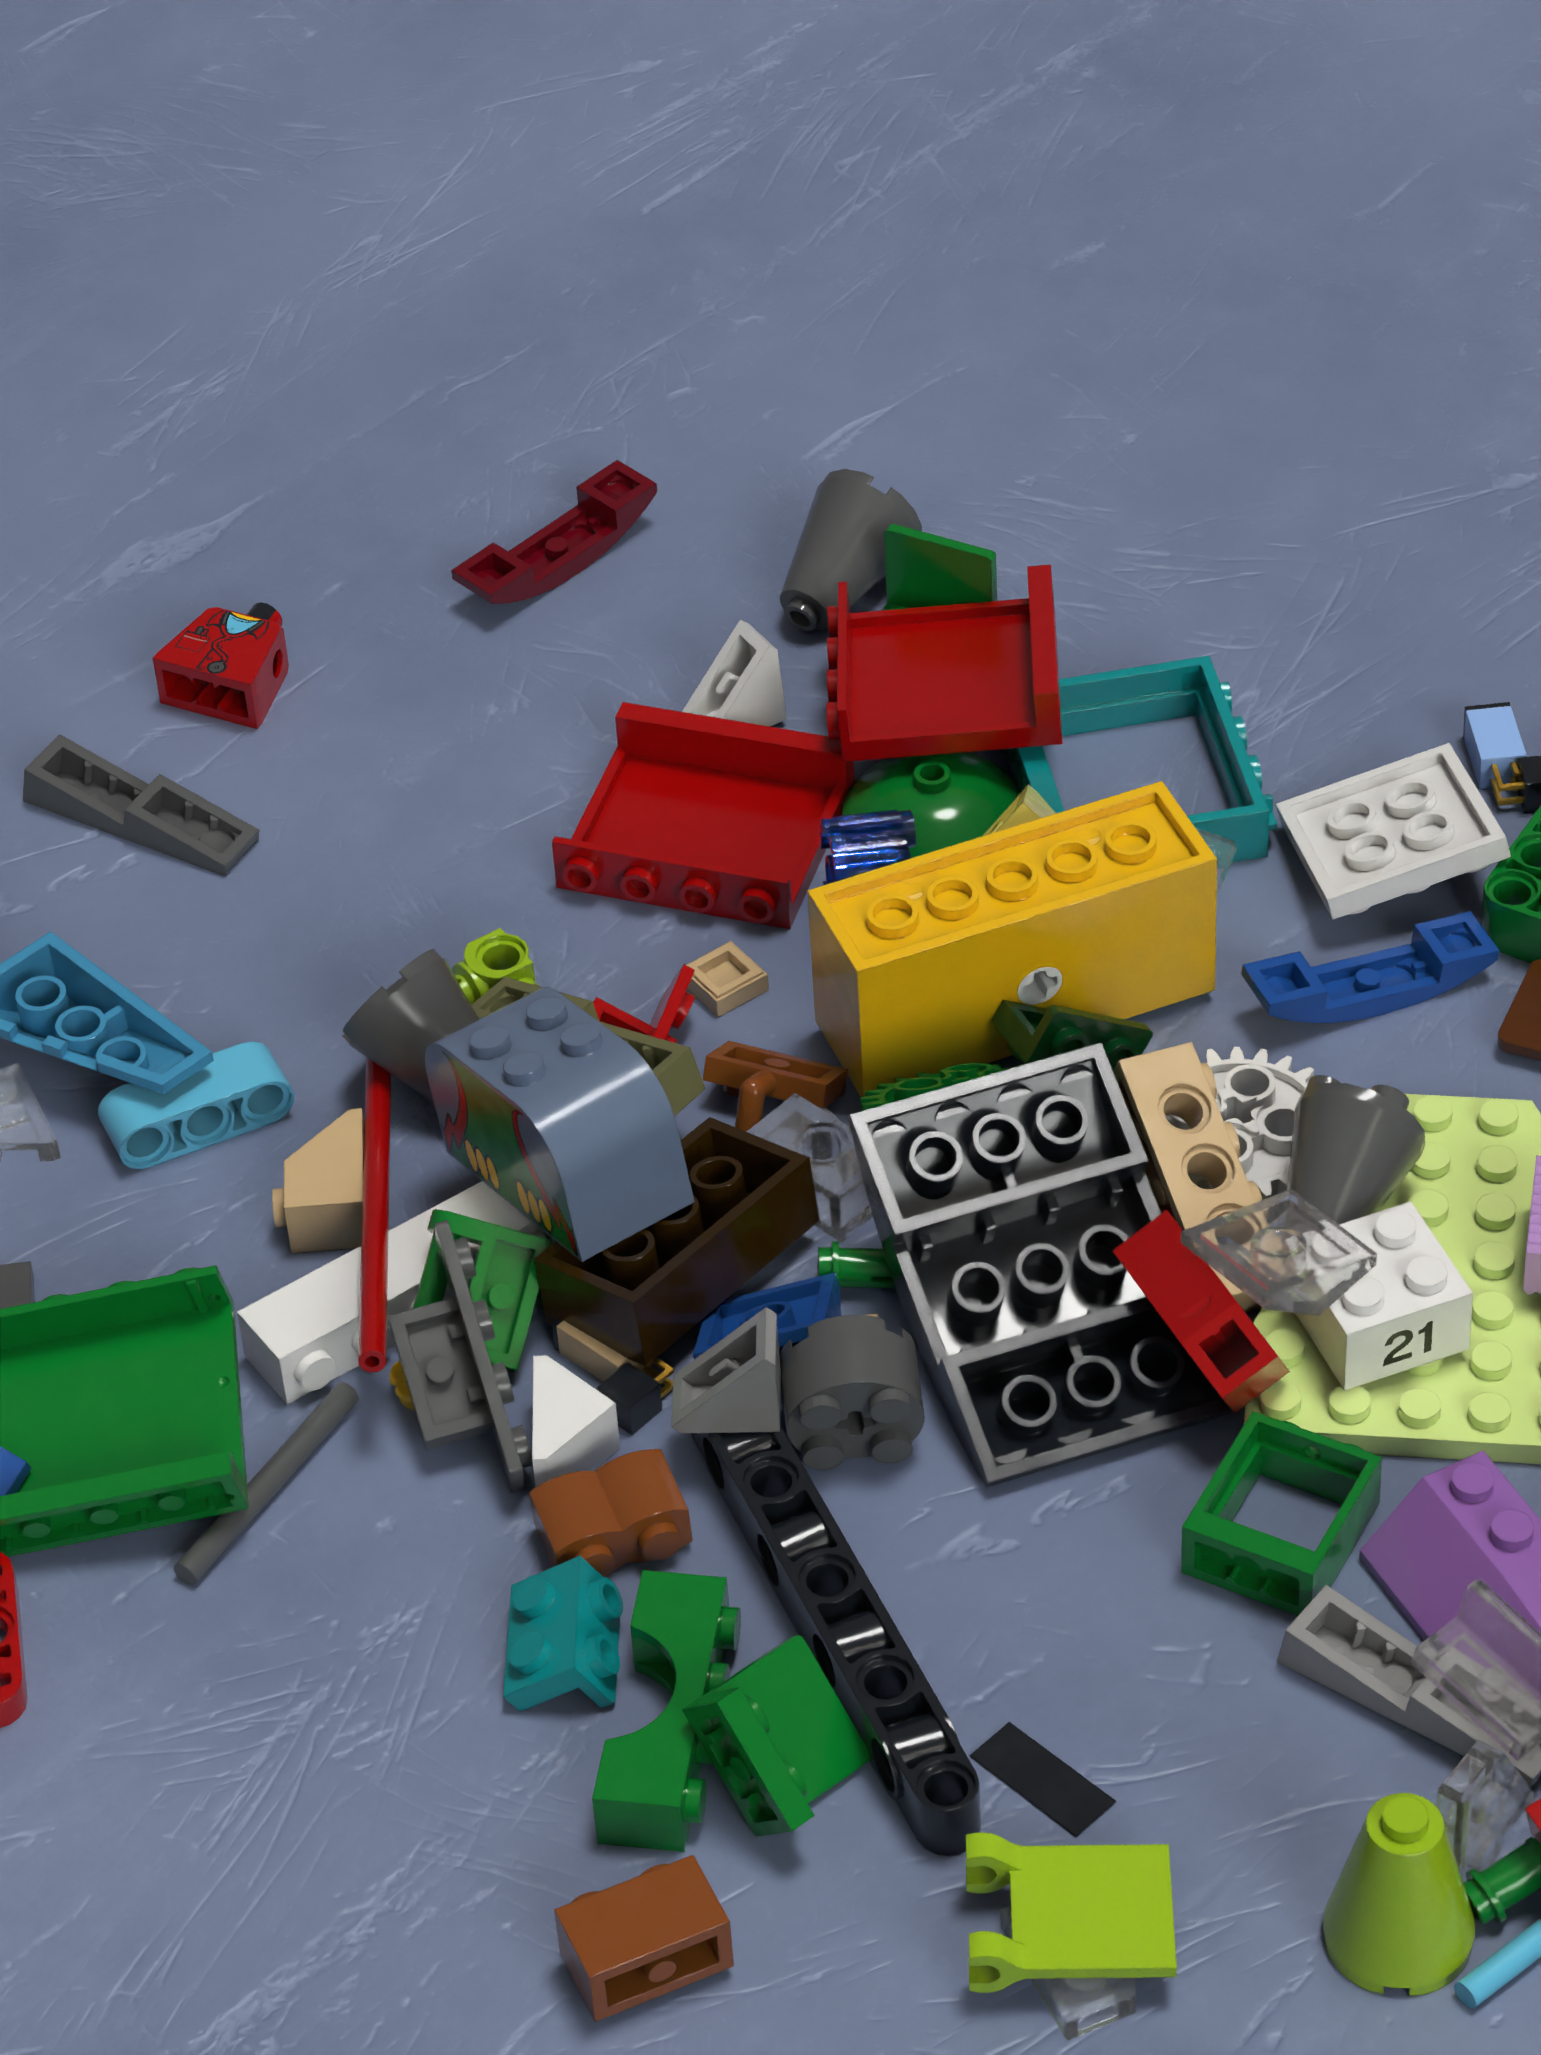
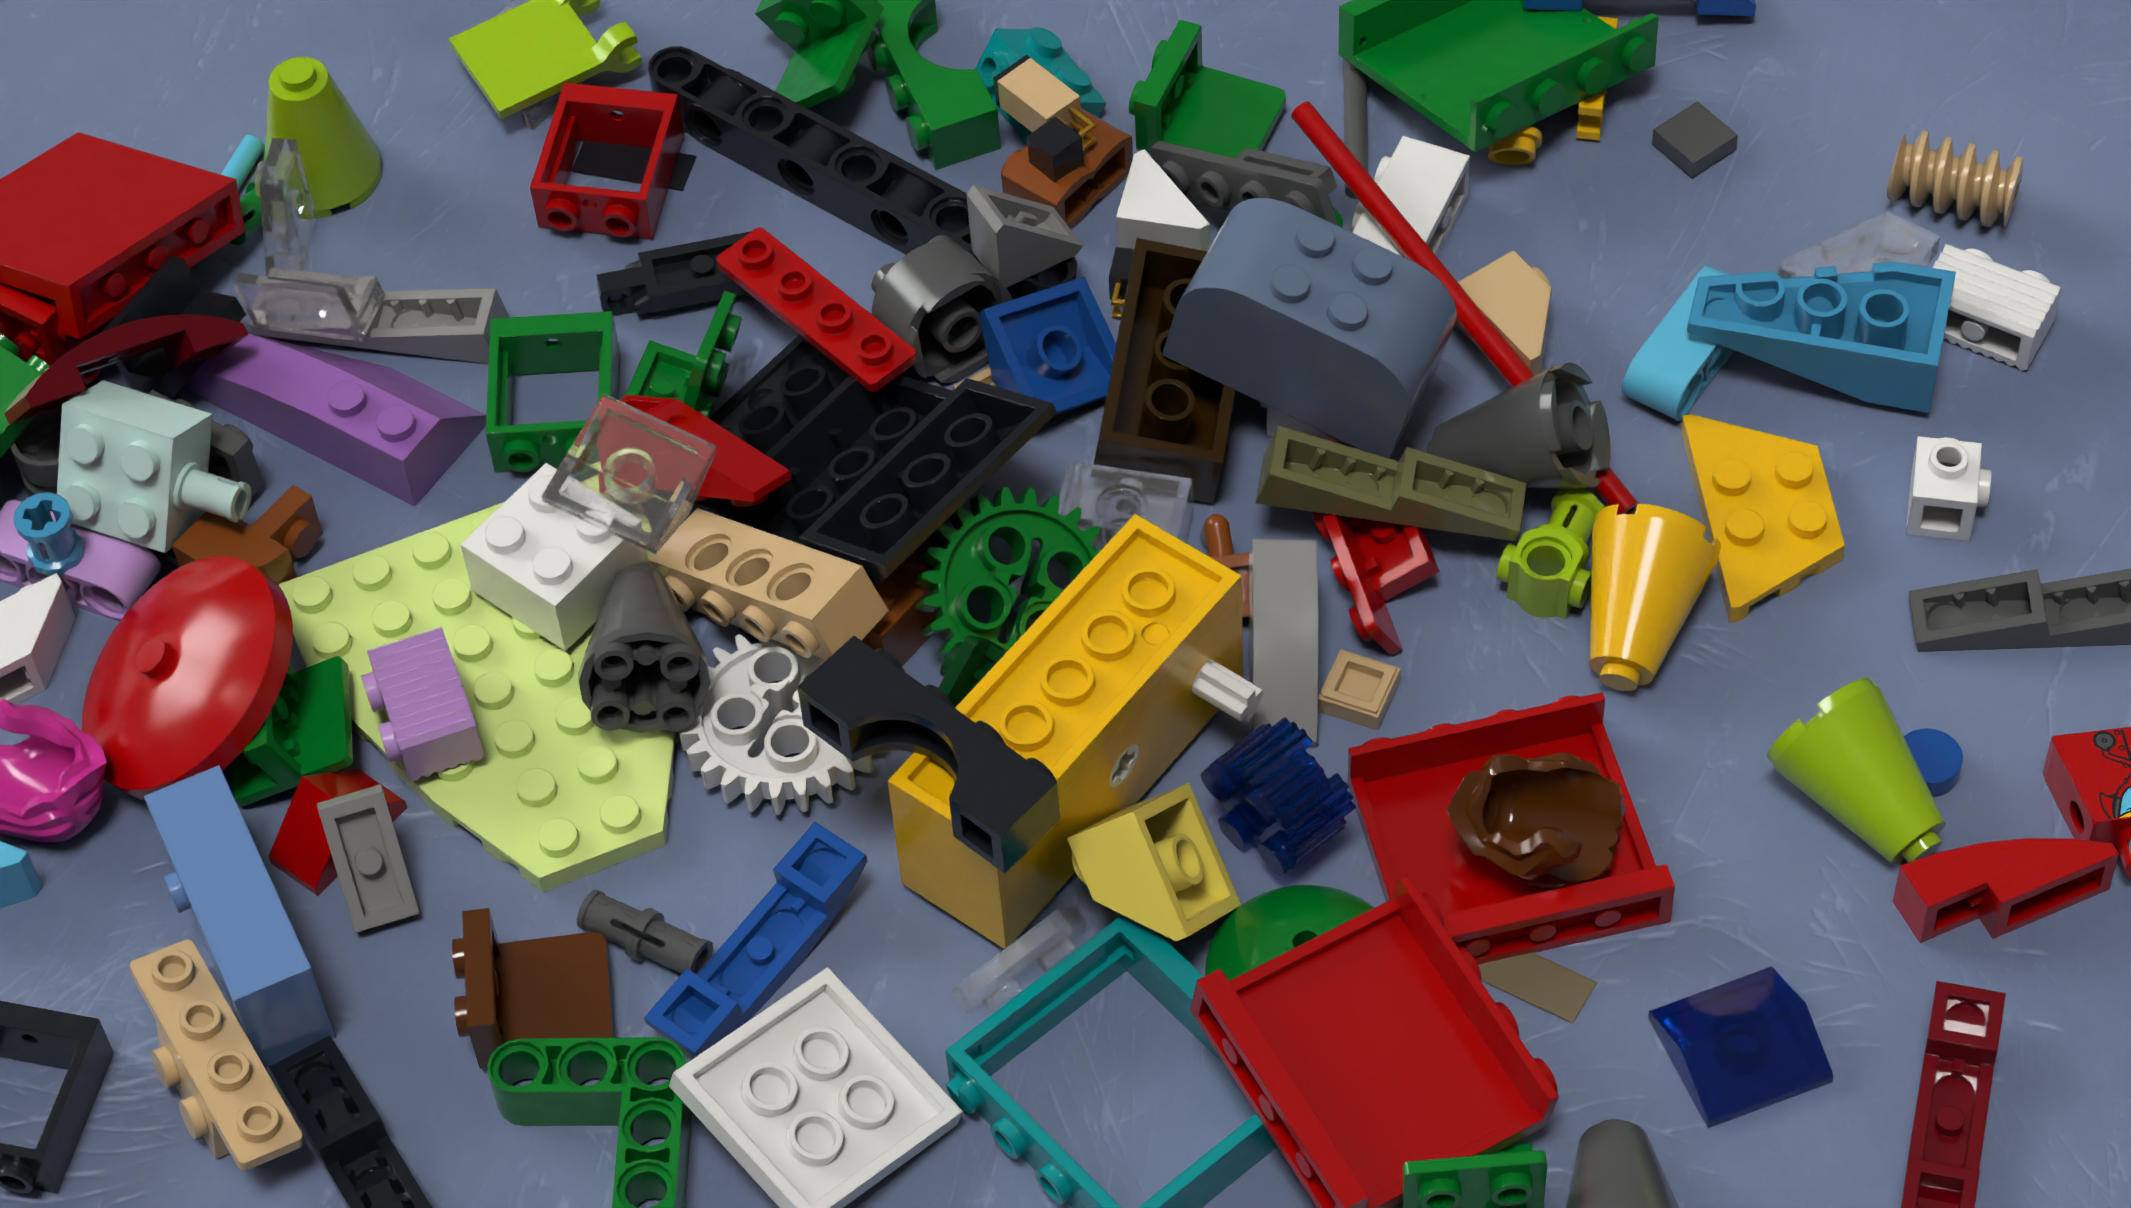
camera: 150 degrees right, 10 degrees up
white slope [682,620,787,726] -> none
green pin [817,1241,896,1290] -> none
none -> red window [530,83,684,239]
none -> dark grey pin [577,889,713,974]
none -> black hinge [597,231,752,315]
none -> green bracket [624,291,742,419]
none -> red bracket [716,227,917,392]
none -> black arch [797,636,1060,874]
none -> piece [993,55,1097,183]
none -> green bracket [1129,20,1286,158]
none -> light grey slope [1248,539,1318,748]
none -> reddish brown hair [1446,752,1626,888]
none -> yellow cone [1589,504,1721,691]
none -> clear blue slope [1648,966,1834,1128]
none -> yellow wing [1681,414,1845,623]
none -> lime cone [1767,677,1945,864]
none -> red slope [1893,838,2119,943]
none -> blue tile [1904,728,1963,796]
none -> white brick [1906,436,1992,542]

